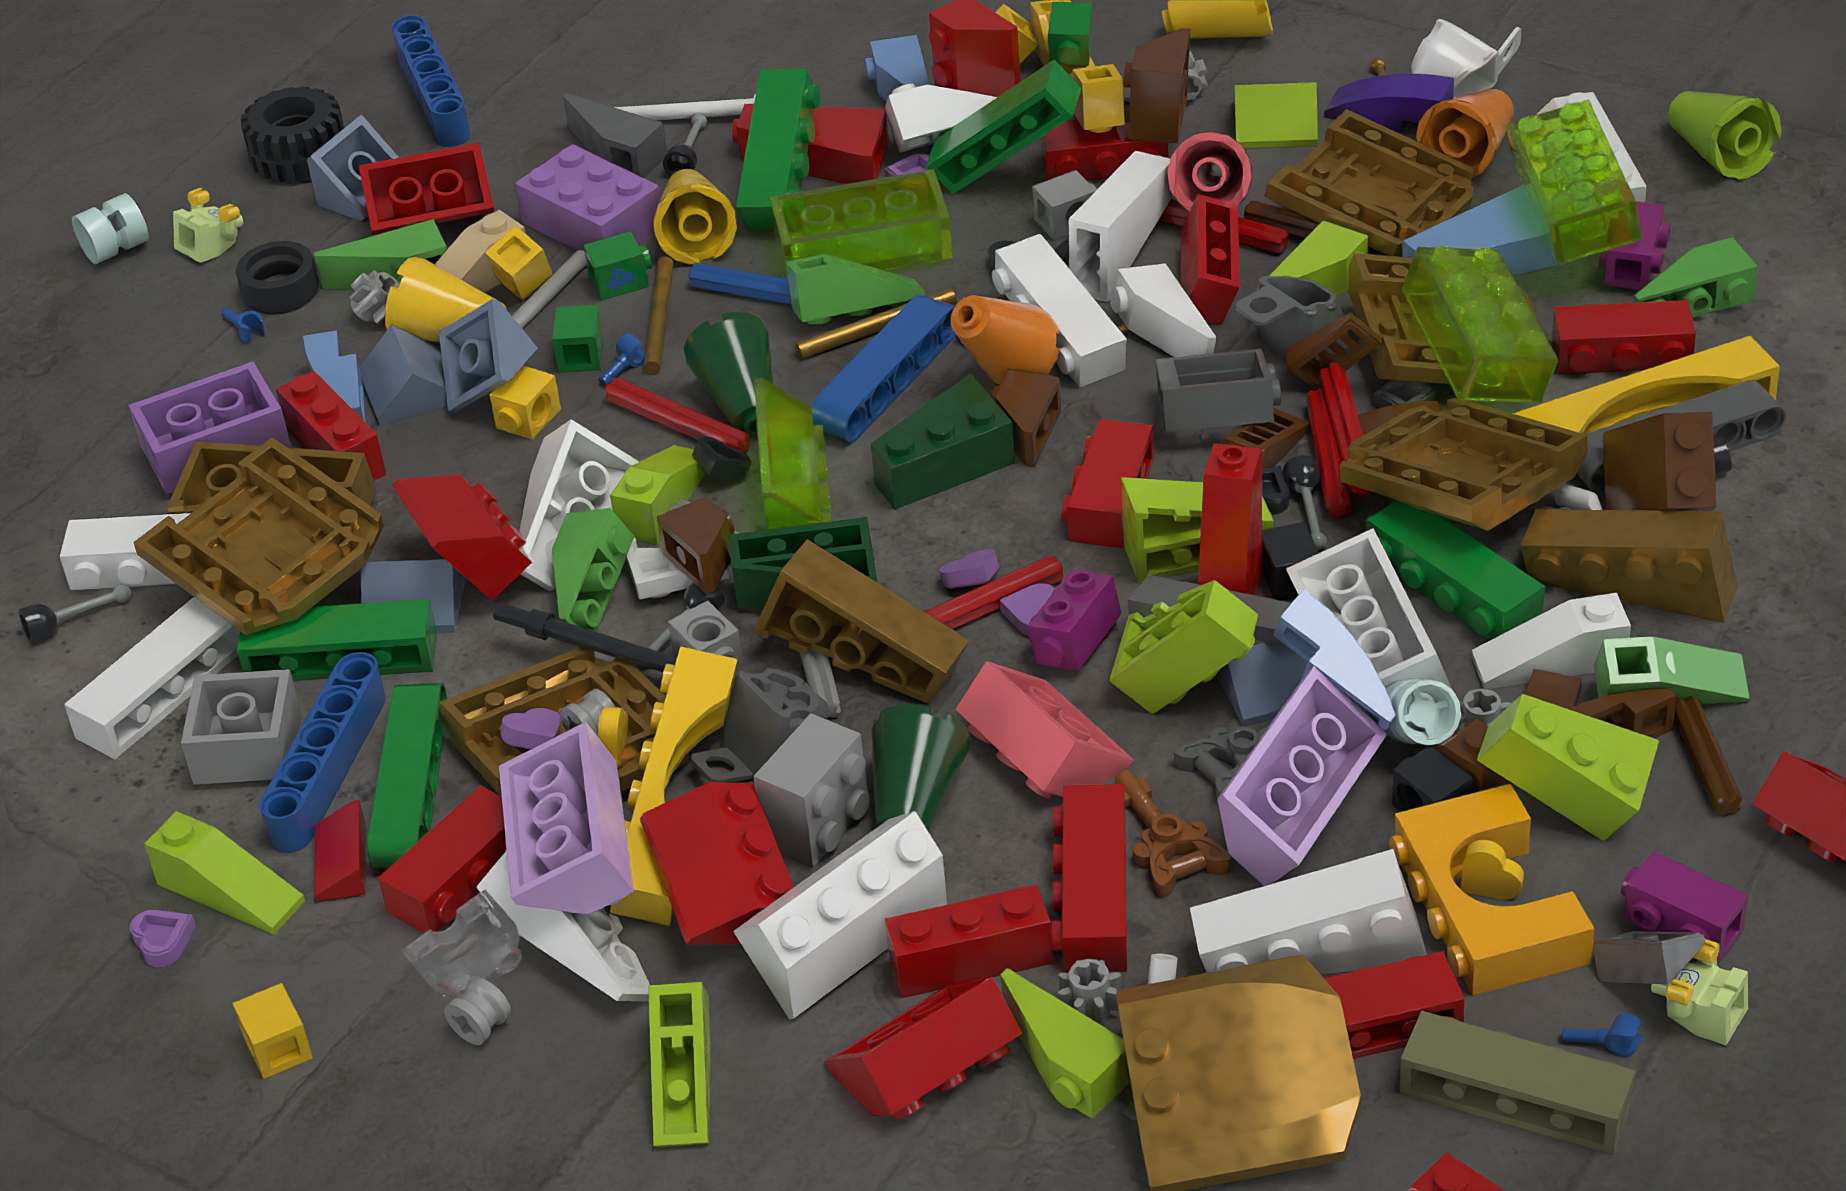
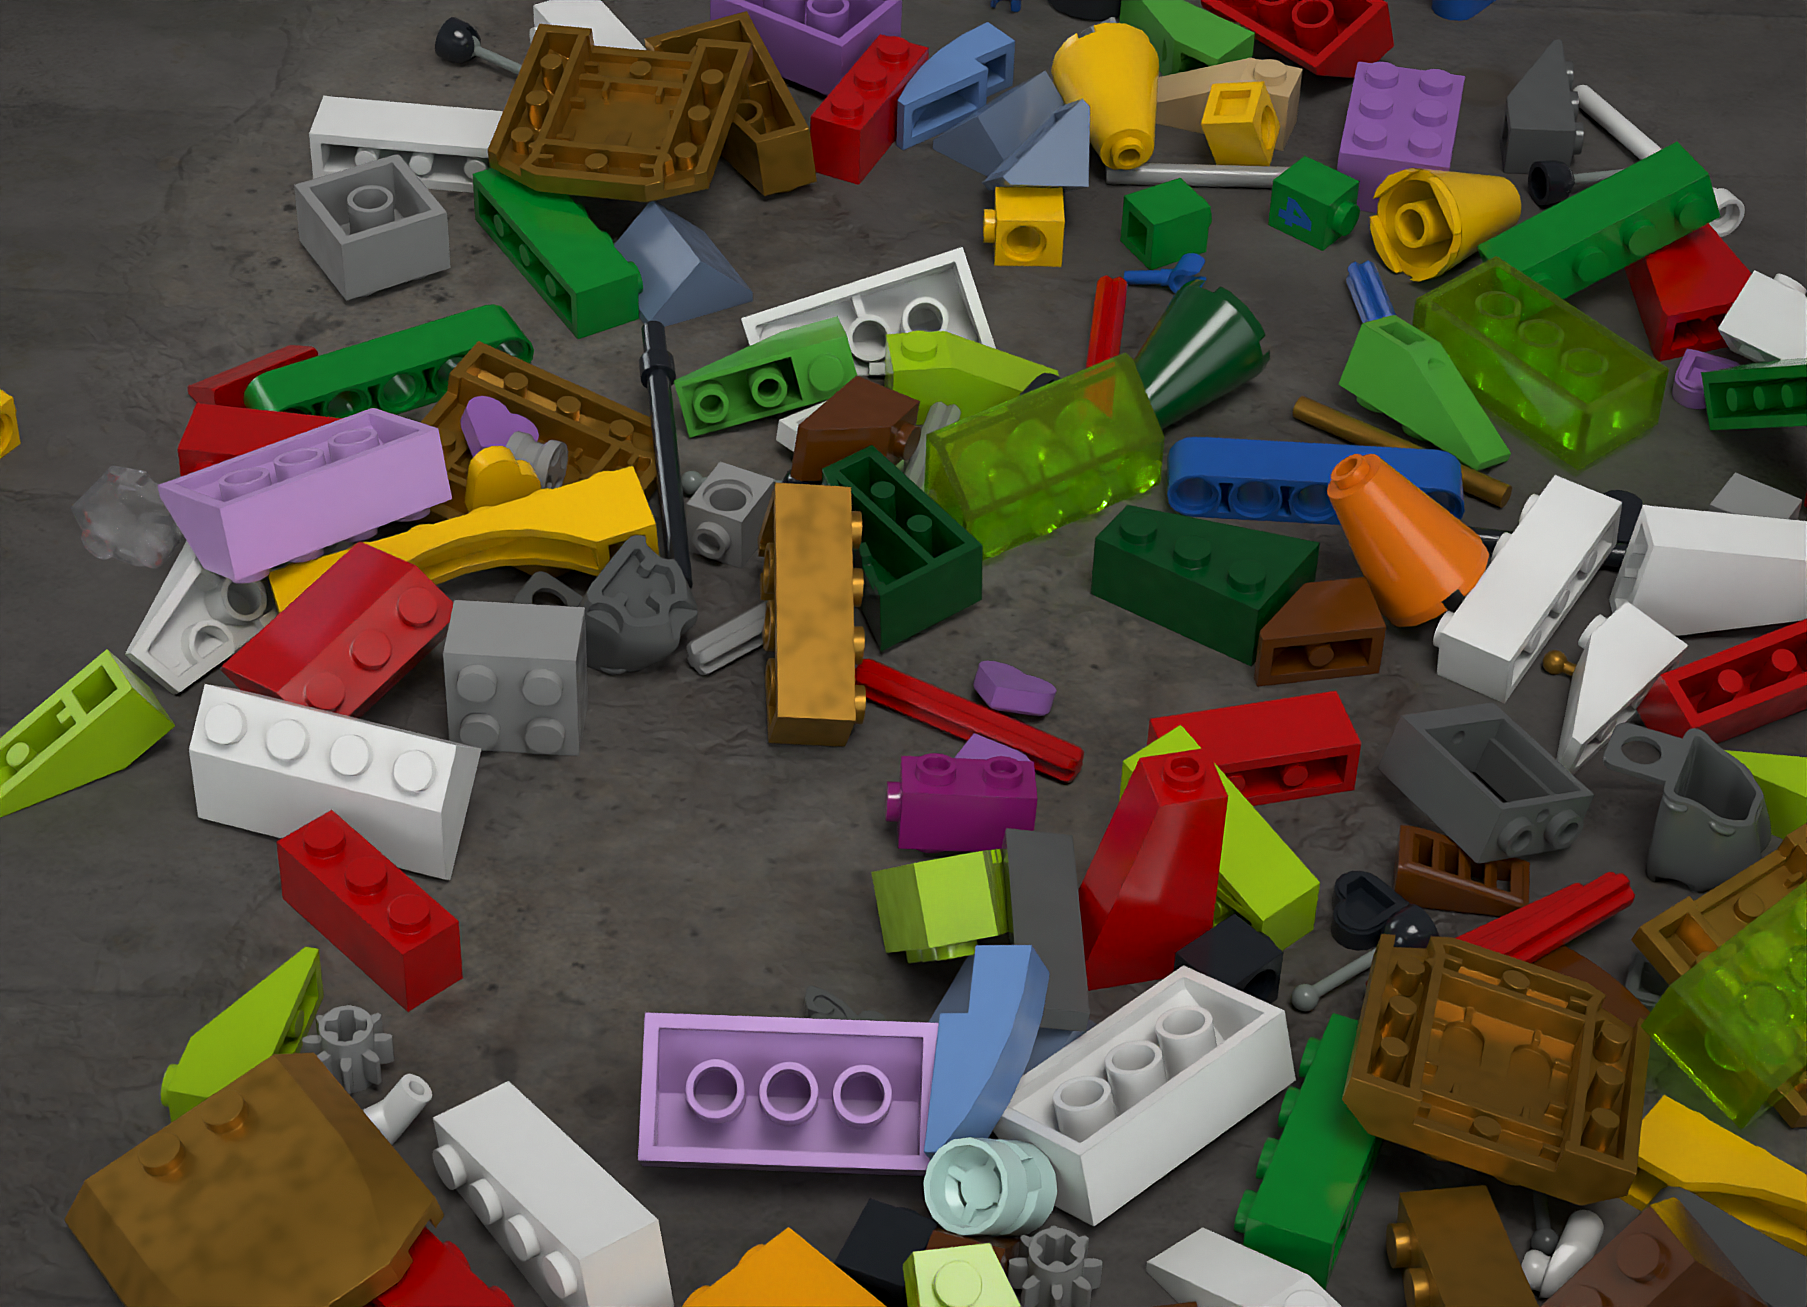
camera: 55 degrees right, 0 degrees up
medium lavender tile [130,910,196,967] -> none
lime slope [144,811,305,935] -> none
blue beam [259,652,386,853] -> none
red slope [392,474,533,600] -> none
light grey wheel [444,978,512,1045] -> none
pearl gold bar [643,256,674,375] -> none
red slope [824,977,1023,1120] -> none
dark green cone [871,704,971,832] -> none
coral slope [955,661,1134,799] -> none
red brick [1052,784,1127,973] -> none
dark orange piece [1115,770,1231,898] -> none
reddish brown slope [1286,312,1382,391] -> none

